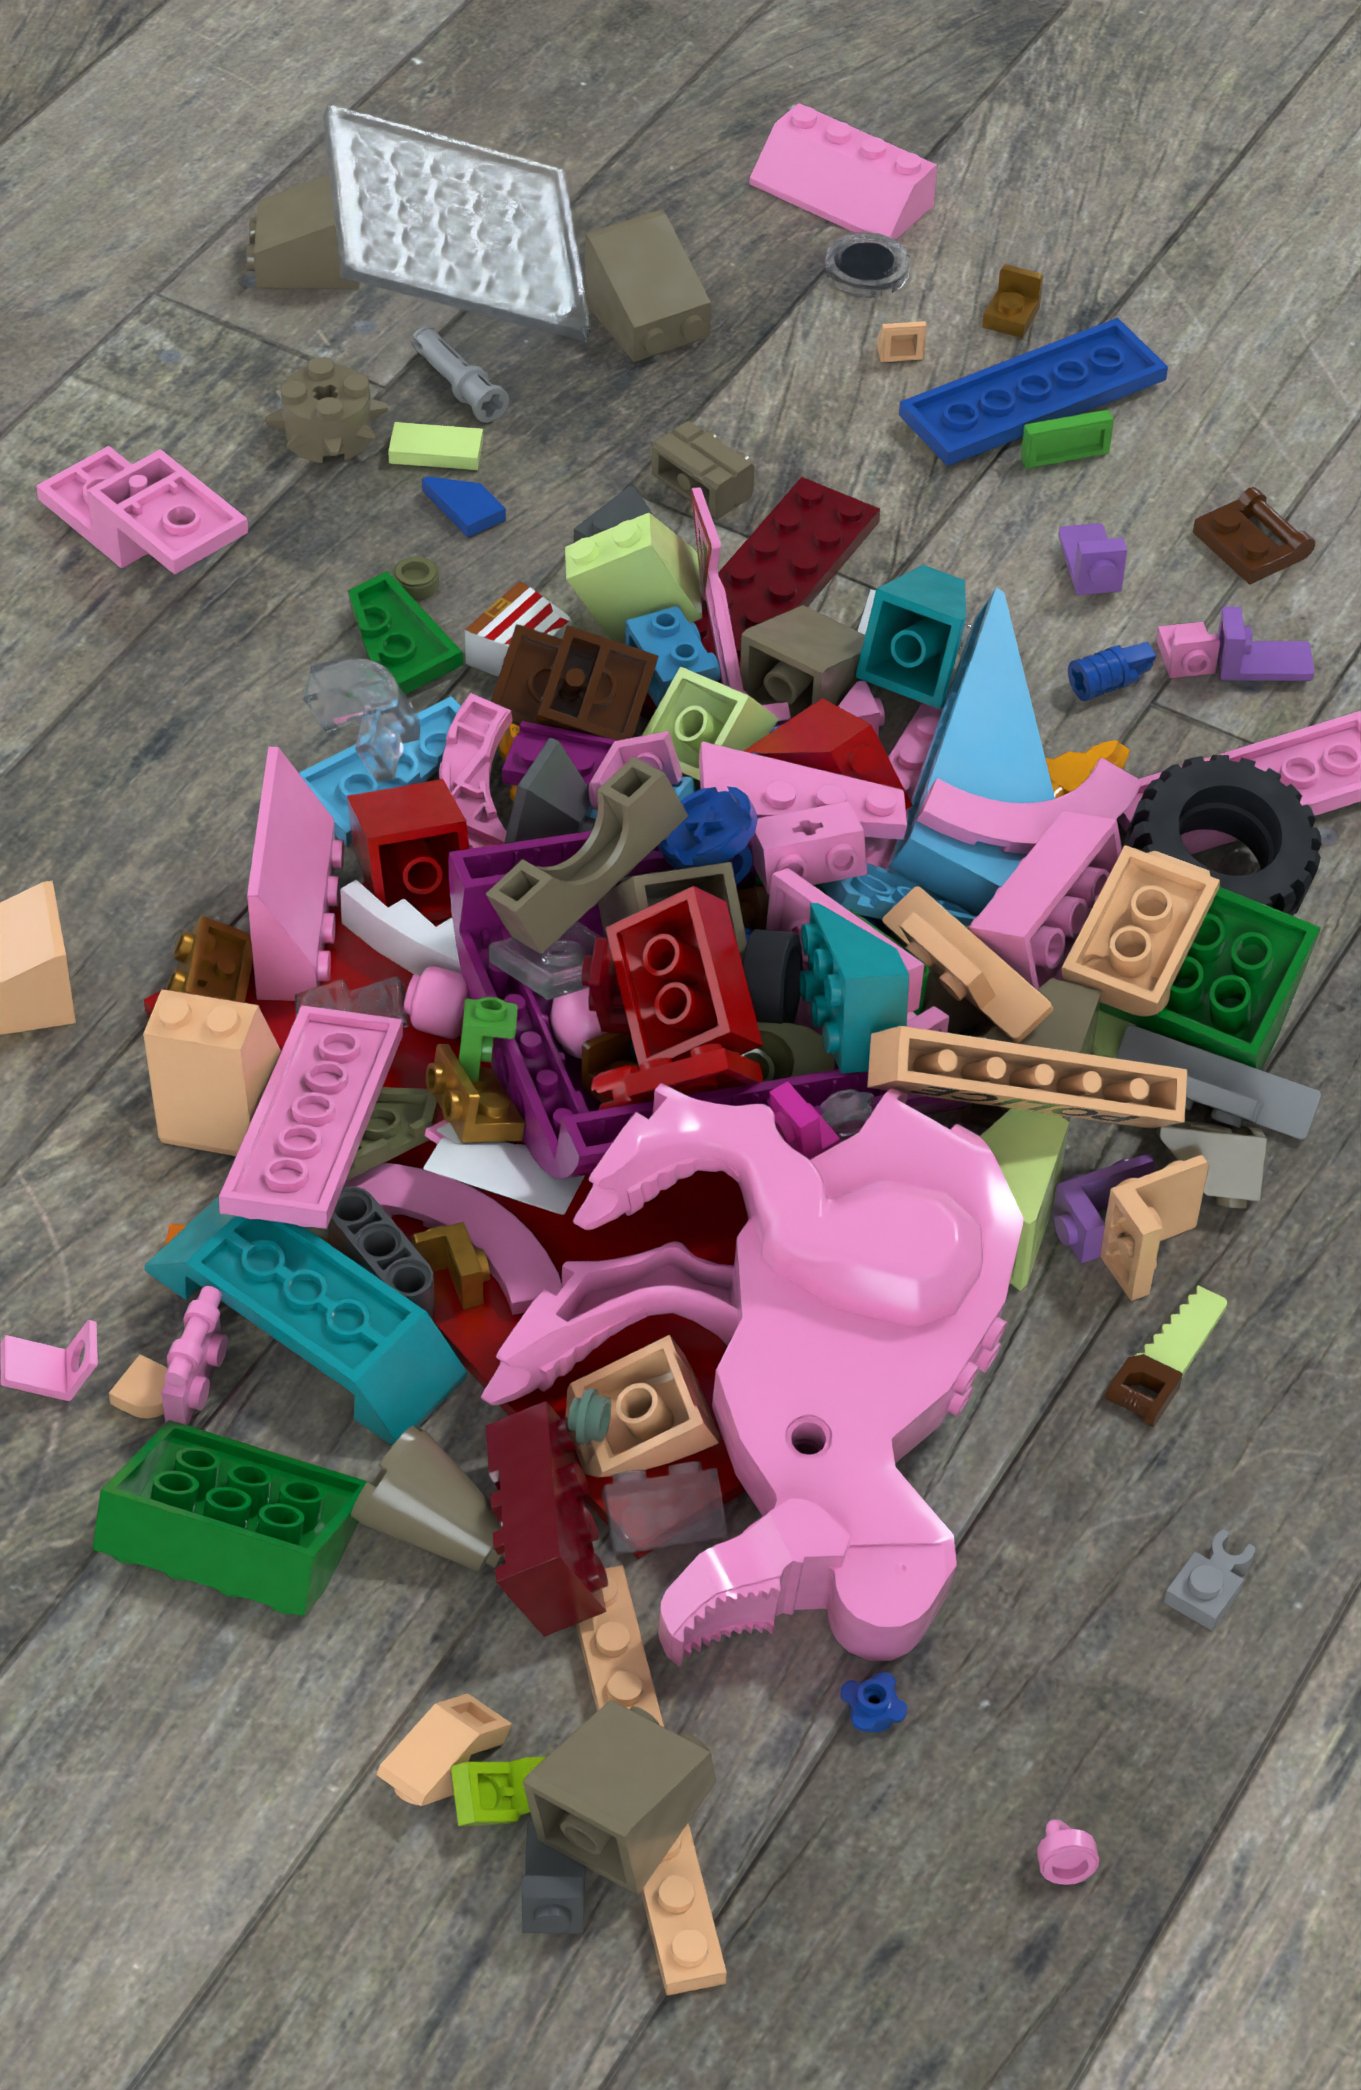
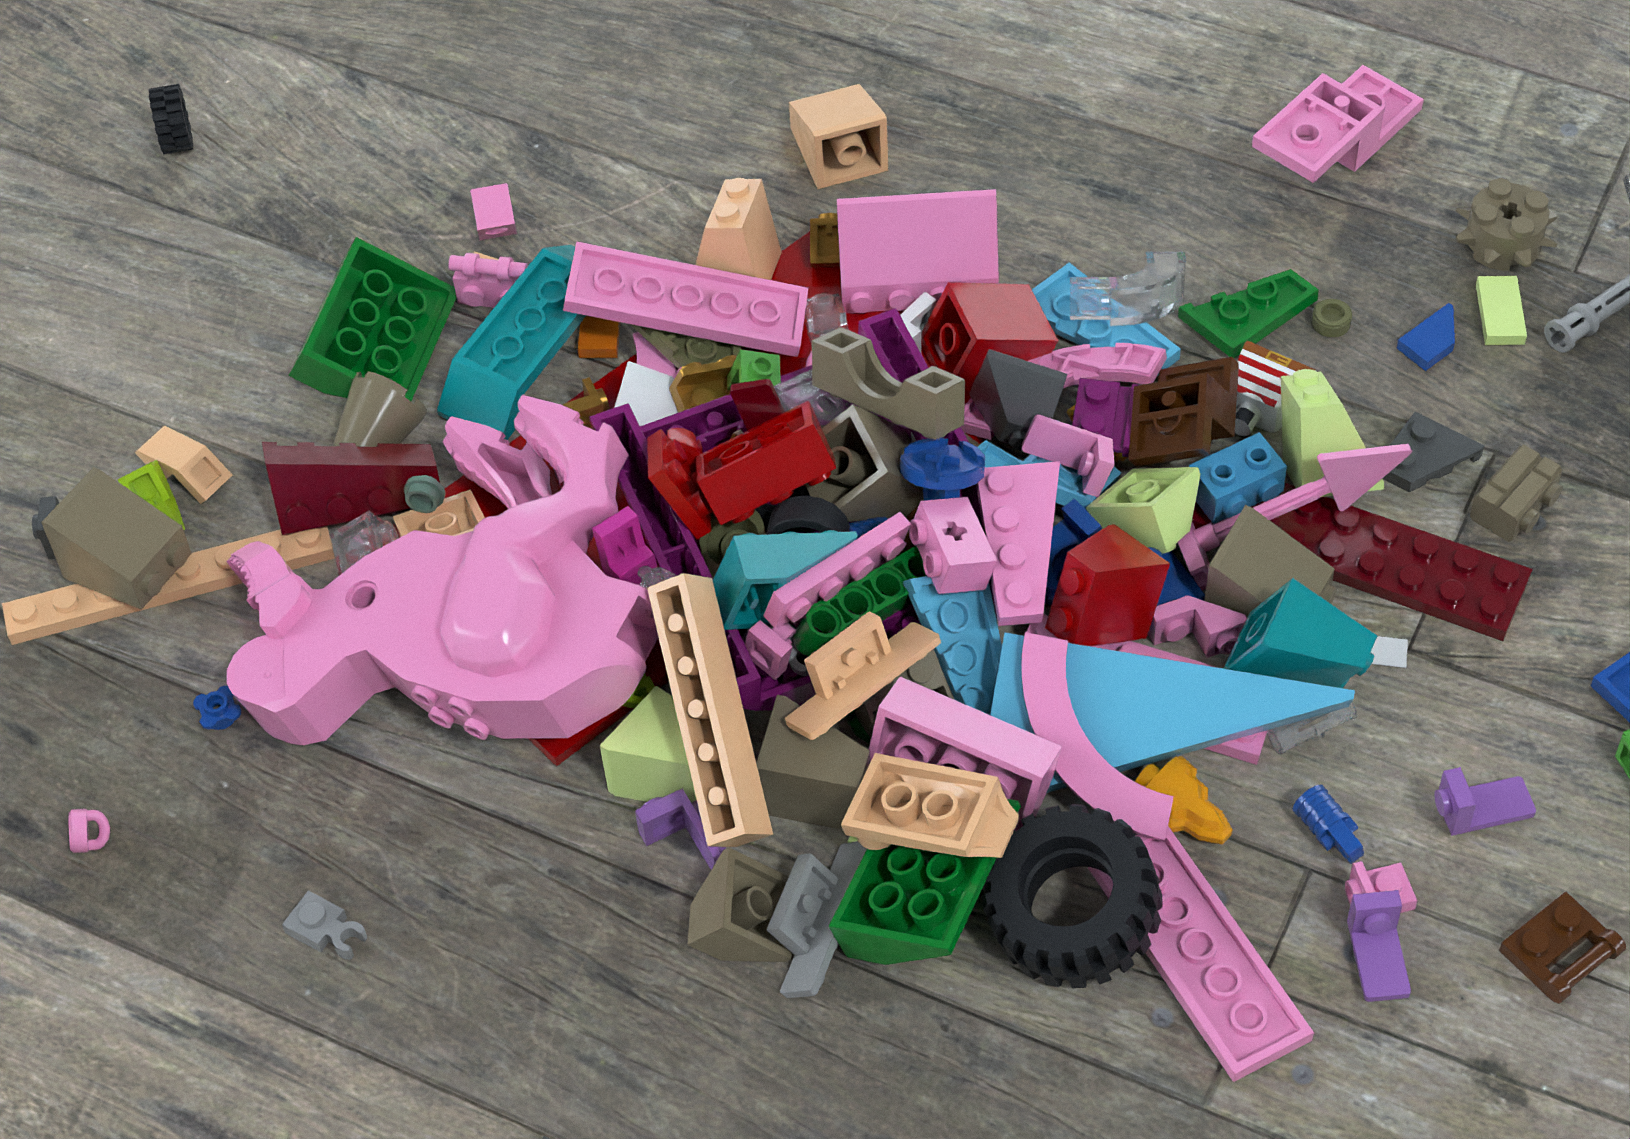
camera: 90 degrees right, 5 degrees up
dark grey beam [328,1186,435,1319] -> none
light nougat bracket [1100,1155,1209,1301] -> none
piece [1105,1285,1227,1427] -> none

